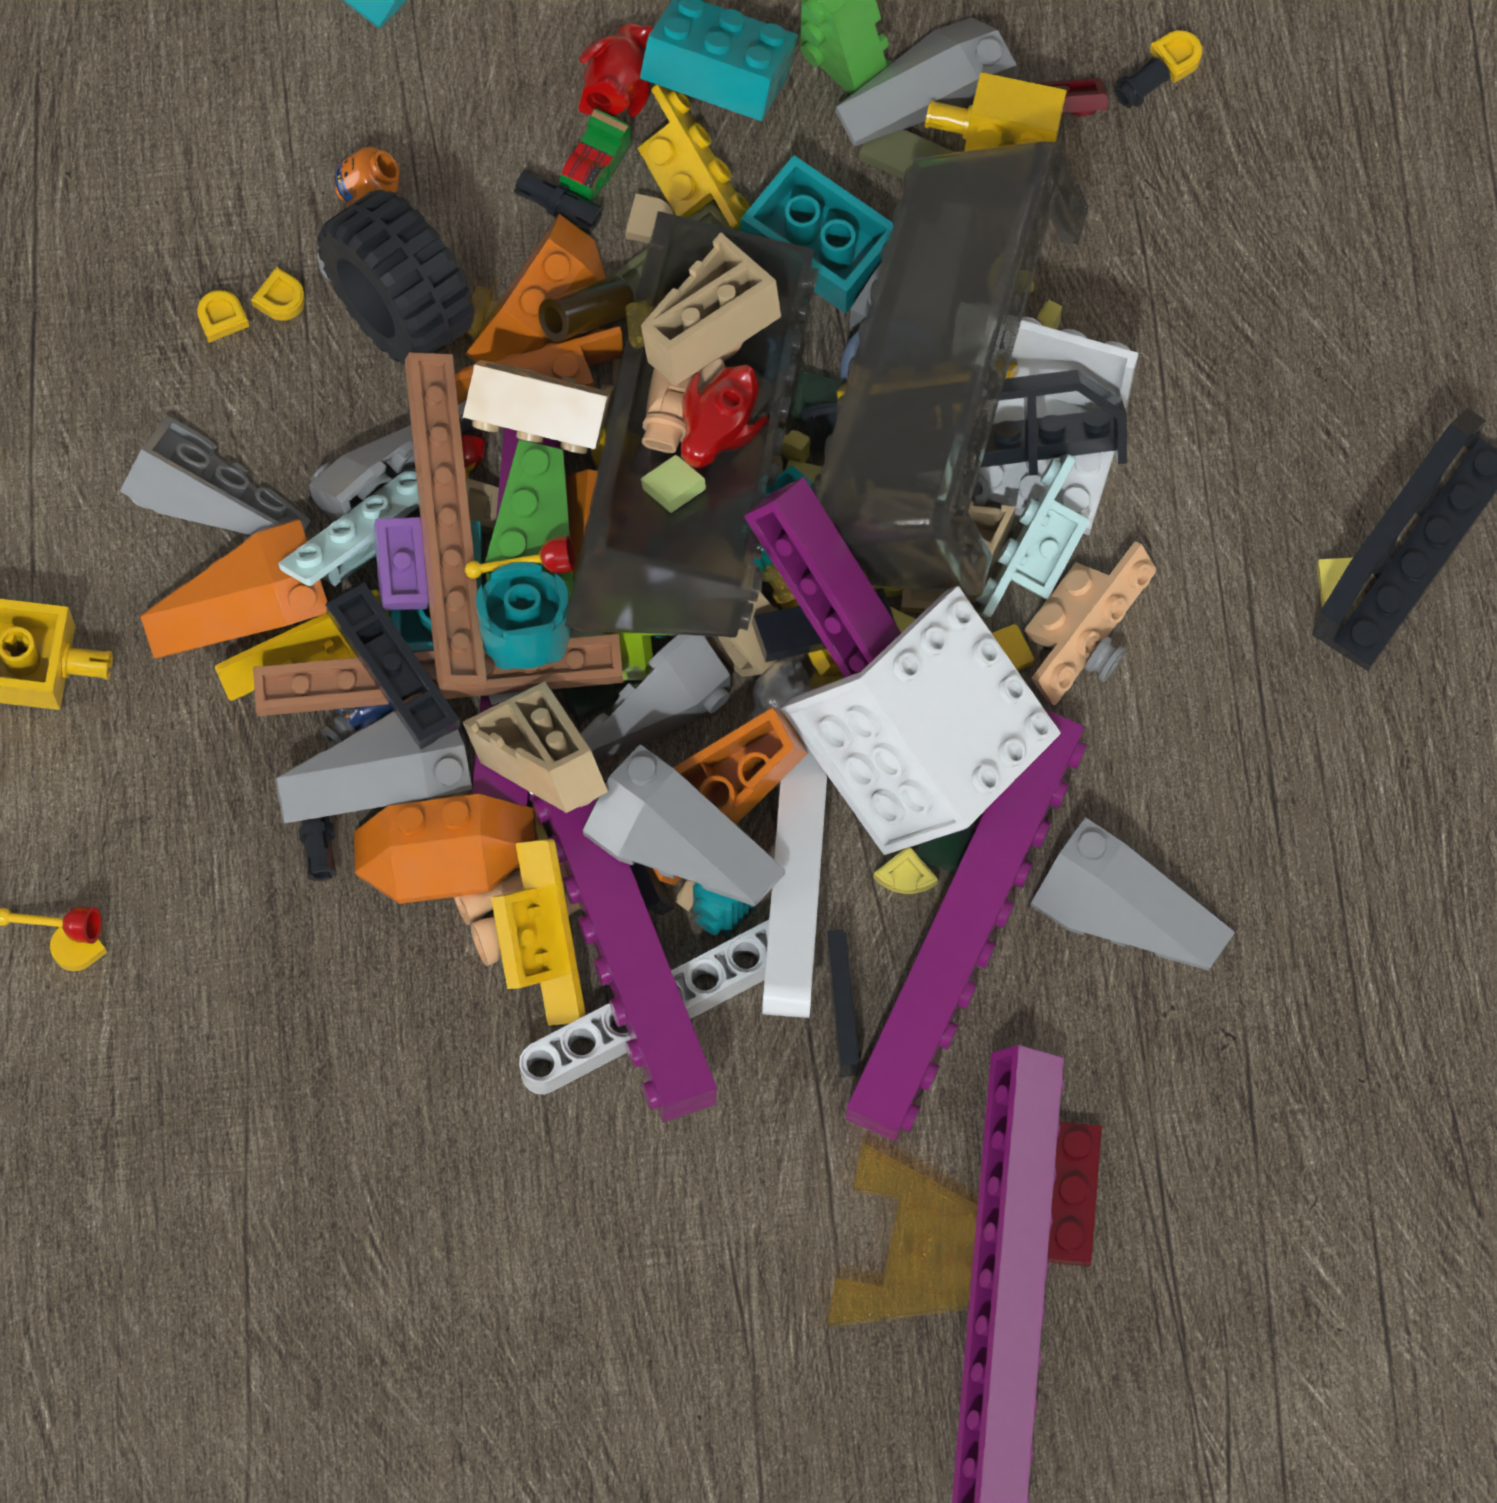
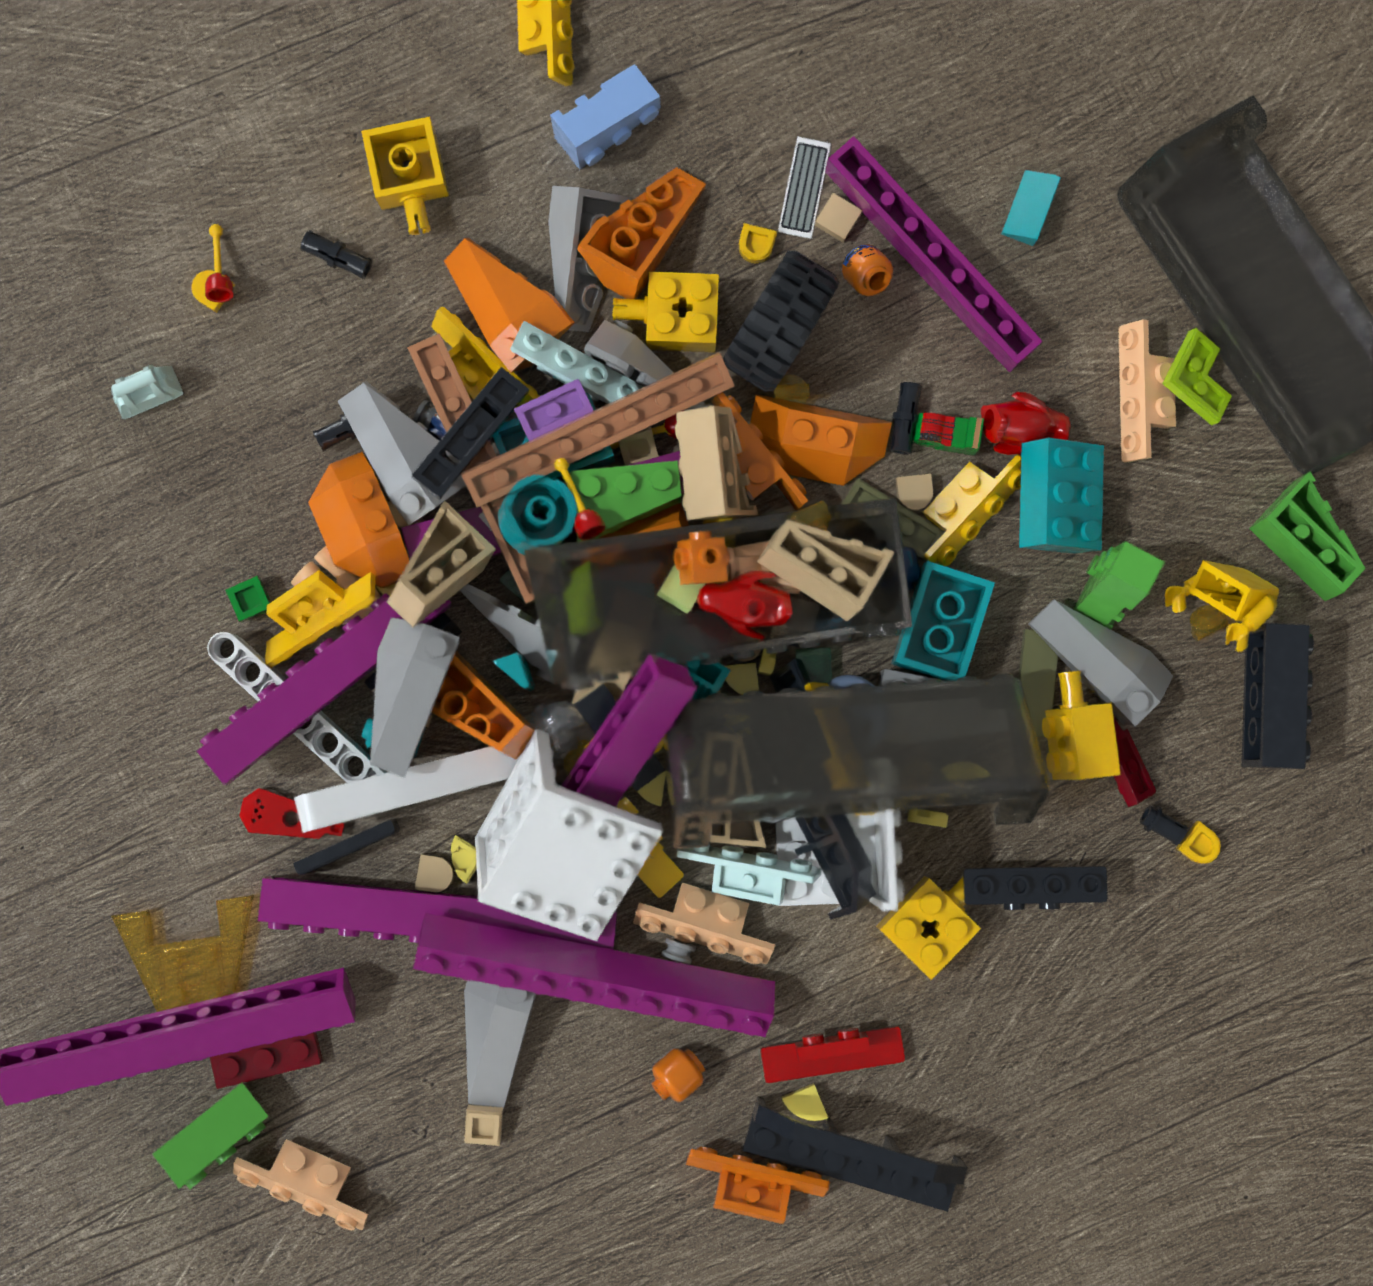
camera: 70 degrees right, 15 degrees up
yellow tile [197,290,249,343] -> none
dark brown brick [538,276,634,342] -> none
none -> light aqua piece [111,365,183,419]
none -> bright green wedge [152,1083,268,1190]
none -> green plate [225,576,271,623]
none -> light nougat bracket [233,1139,368,1231]
none -> red piece [239,788,345,839]
none -> black pin [300,230,373,279]
none -> magenta brick [413,913,775,1037]
none -> tan tile [415,854,454,892]
none -> tan tile [464,1105,503,1146]
none -> teal slope [493,653,535,691]
none -> light blue wedge [550,64,661,169]
none -> orange wedge [577,167,706,299]
none -> yellow brick [613,272,719,352]
none -> orange head [651,1048,705,1102]
none -> orange brick [674,531,730,585]
none -> orange bracket [686,1147,830,1224]
none -> red bracket [760,1026,905,1083]
none -> sticker [778,137,831,239]
none -> tan tile [814,193,862,243]
none -> magenta brick [825,136,1043,373]
none -> yellow brick [876,876,981,980]
none -> black bracket [963,866,1108,910]

